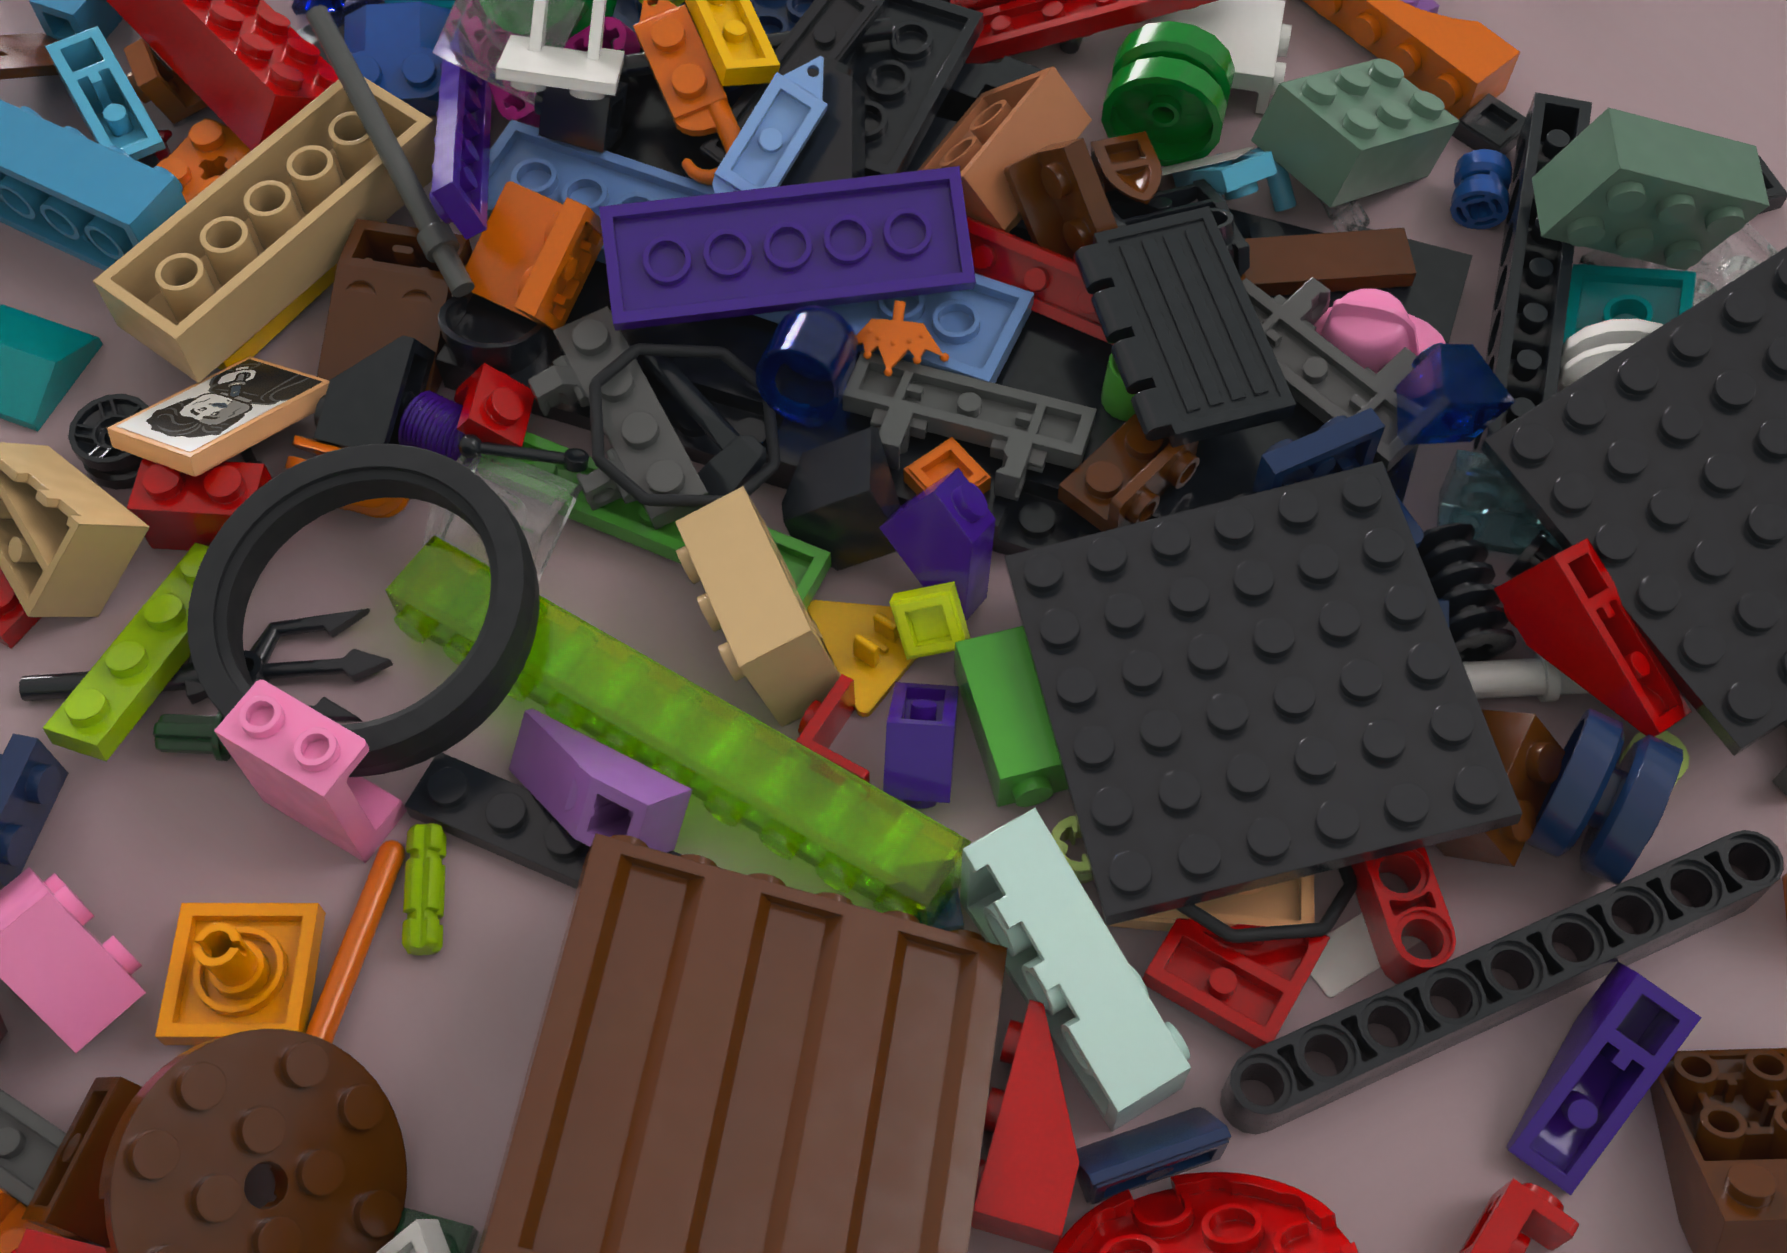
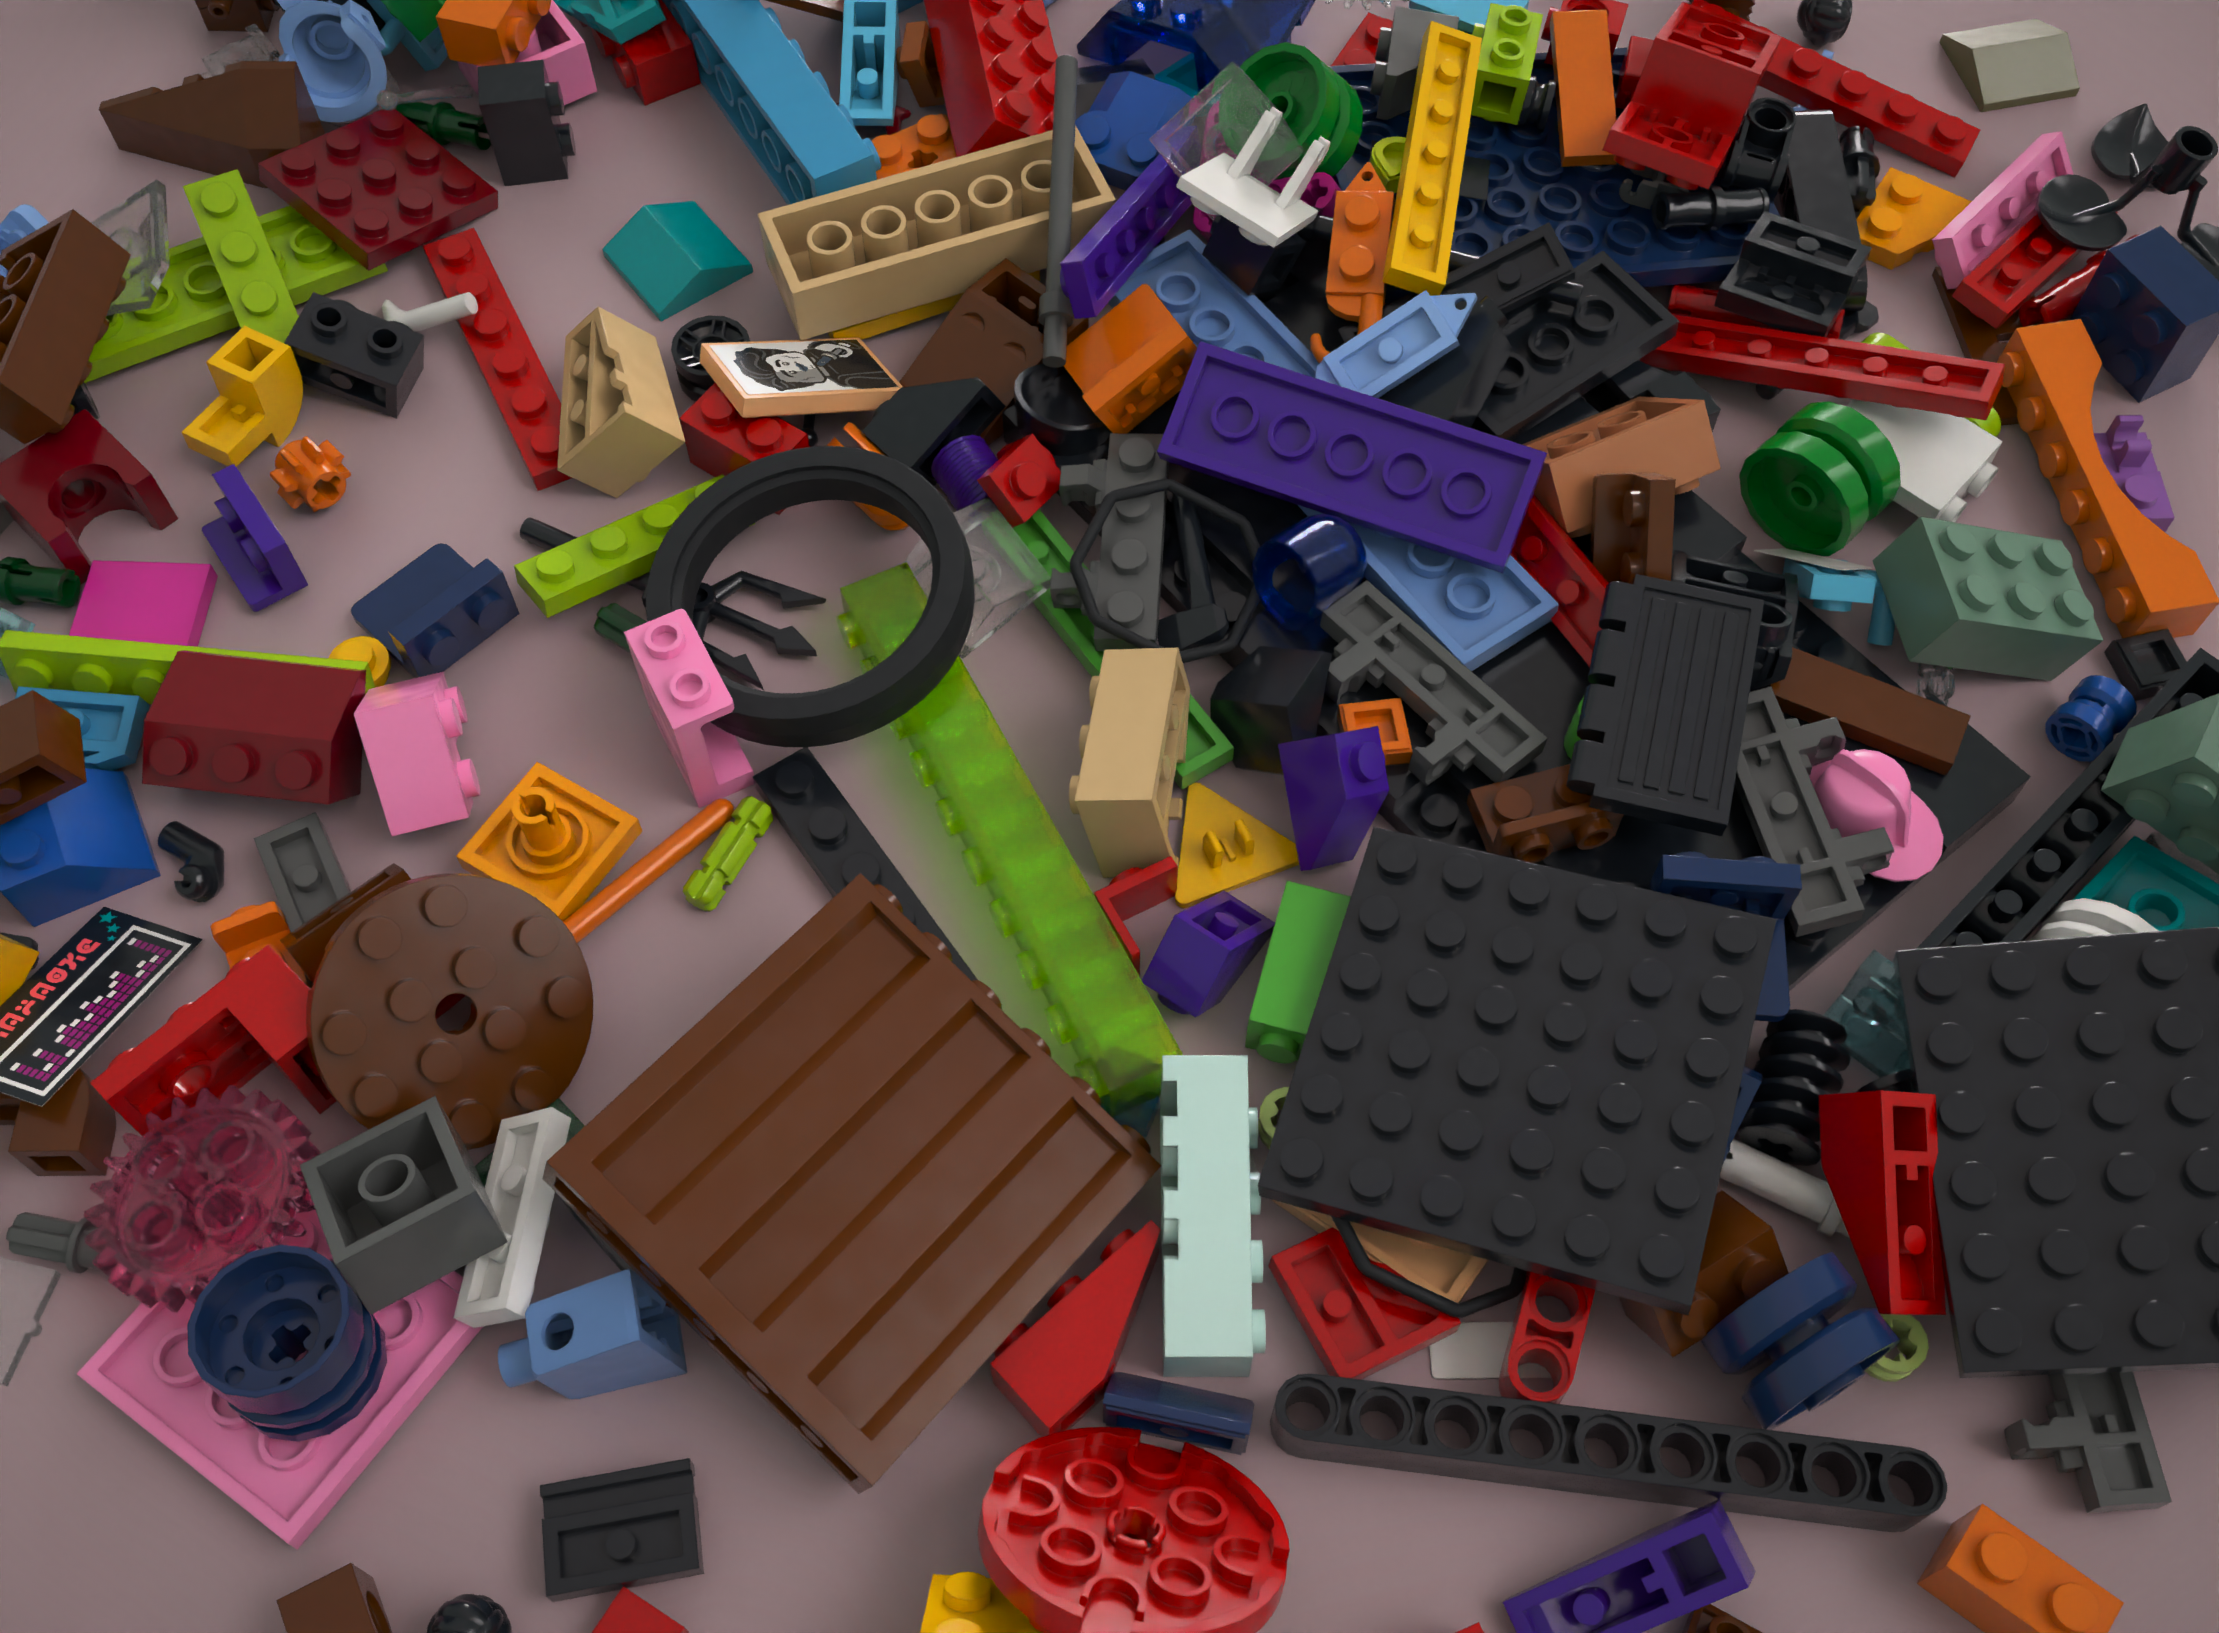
camera: 30 degrees right, 0 degrees up
black hinge [458,434,589,472] -> none
medium lavender slope [509,708,692,853] -> none
orange piece [842,300,949,377] -> none
neon yellow tile [889,581,970,660] -> none
reddish brown plate [1090,131,1162,205] -> none
clear blue slope [1397,343,1516,445] -> none

